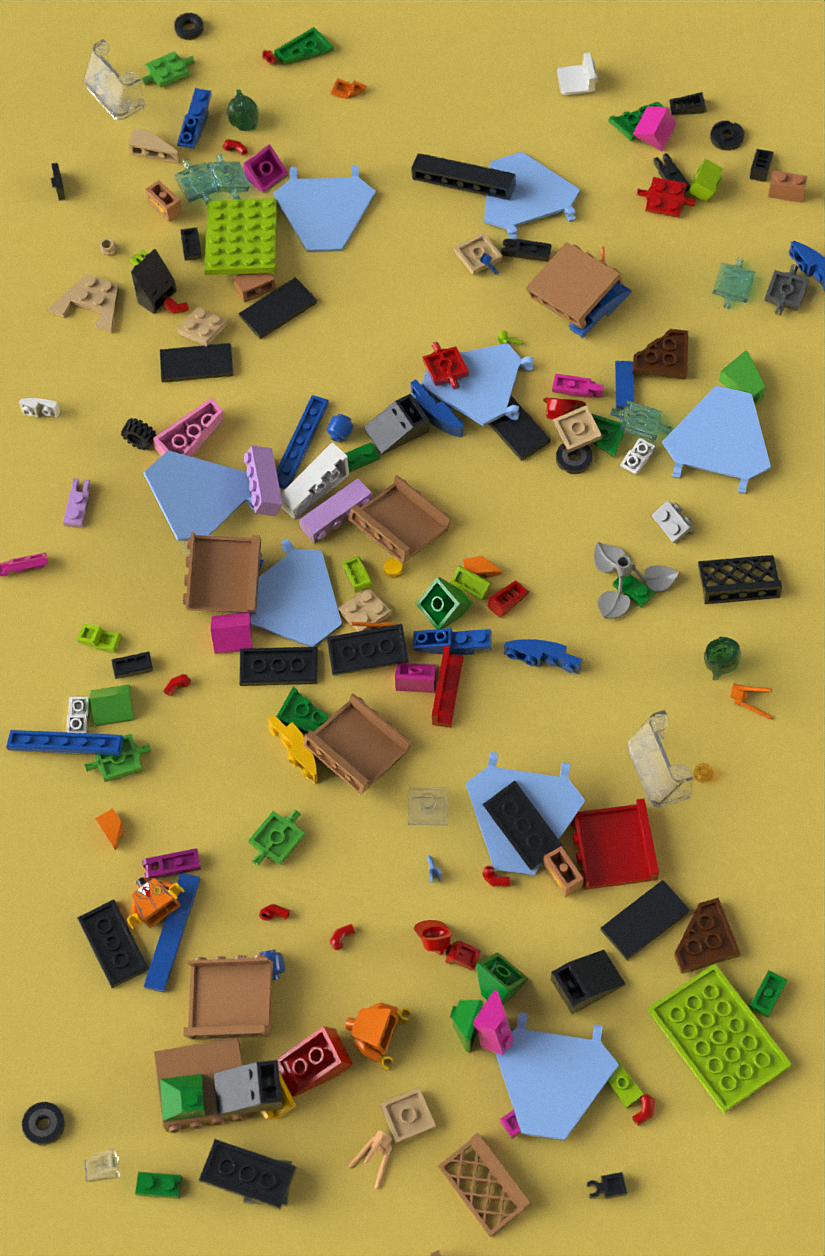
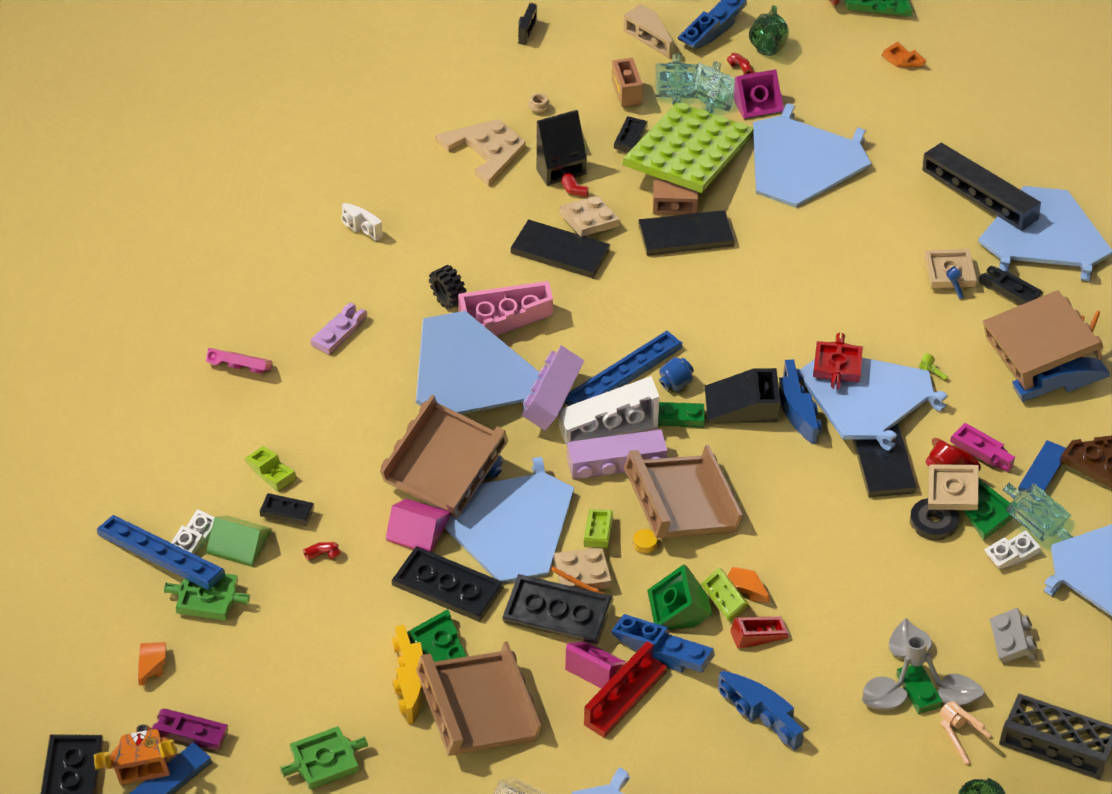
camera: 25 degrees right, 15 degrees down
none -> light nougat plant [940,701,992,765]

